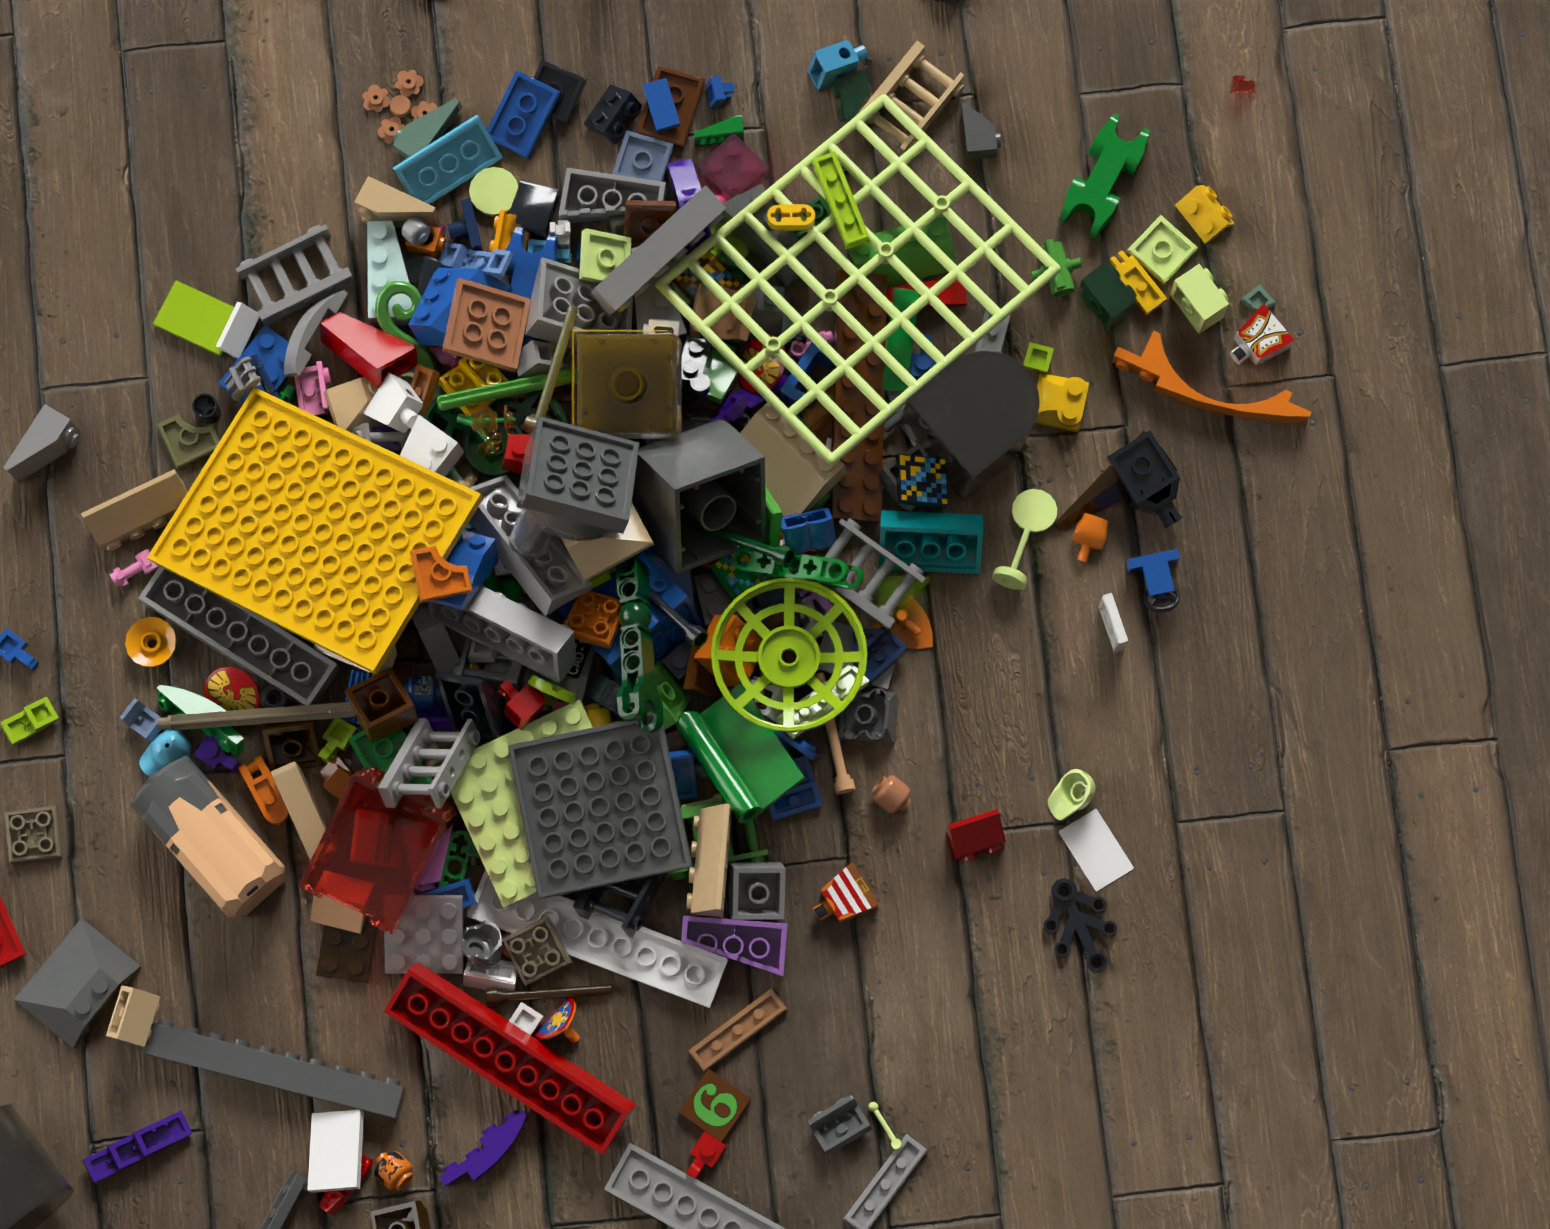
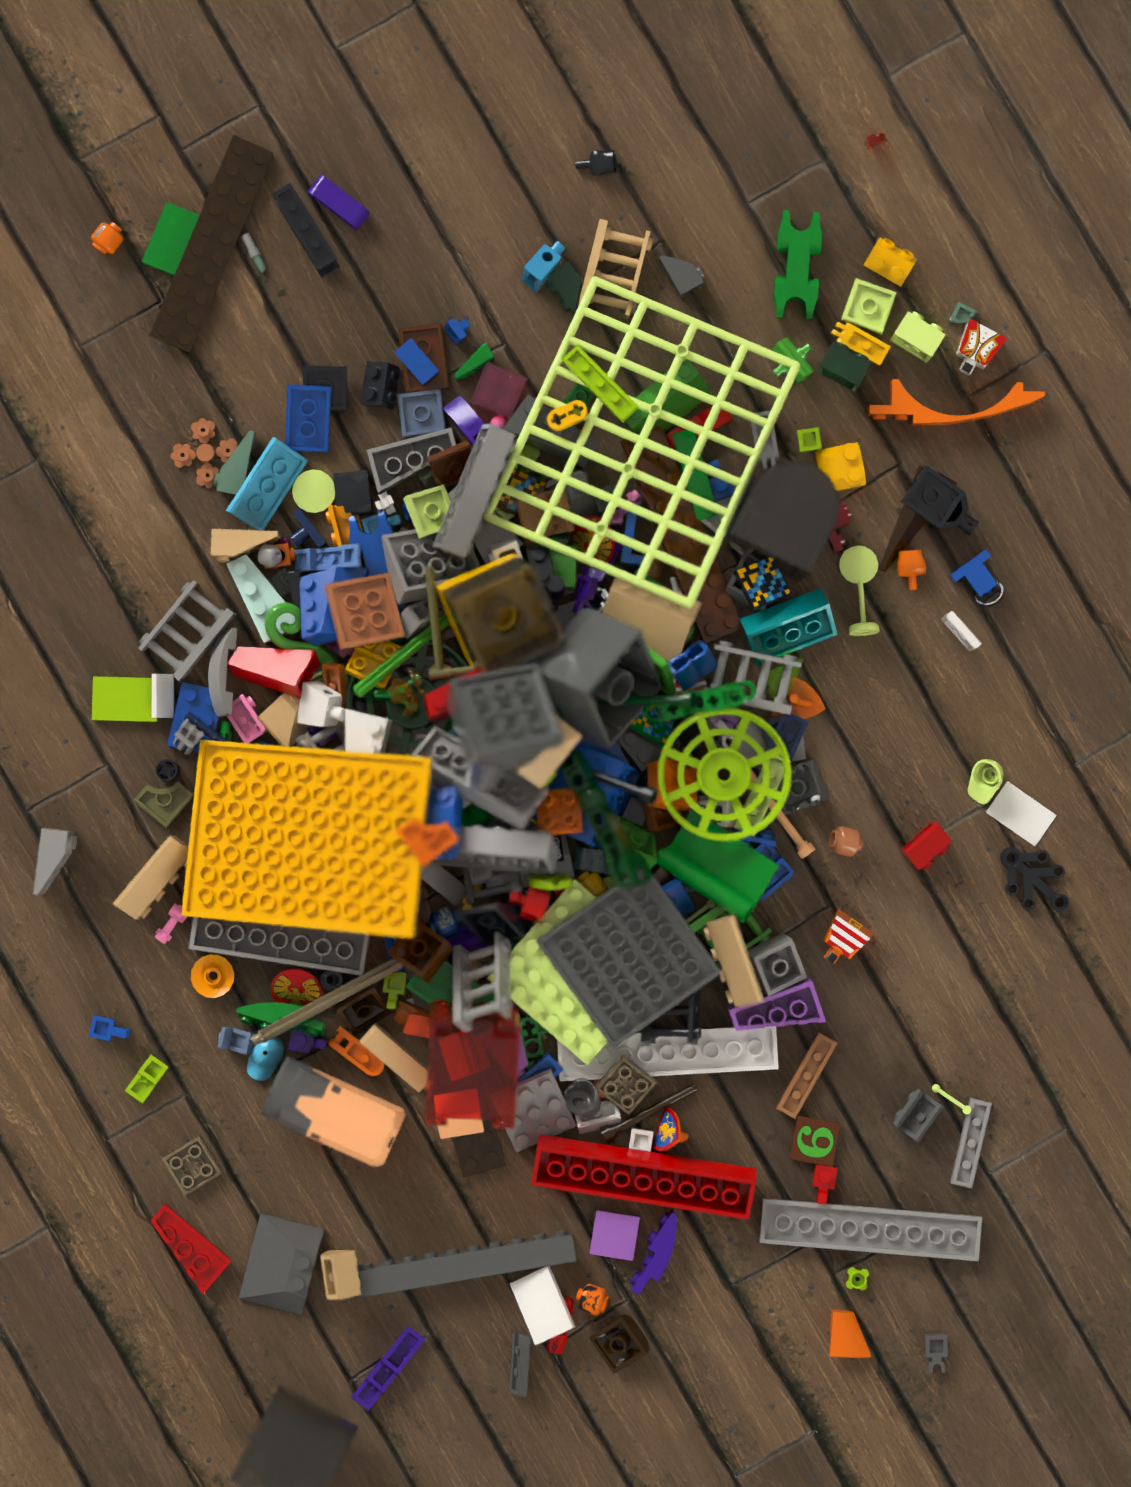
camera: 30 degrees left, 10 degrees up
none -> medium lavender tile [589,1209,640,1261]
none -> dark red slope [825,502,852,554]

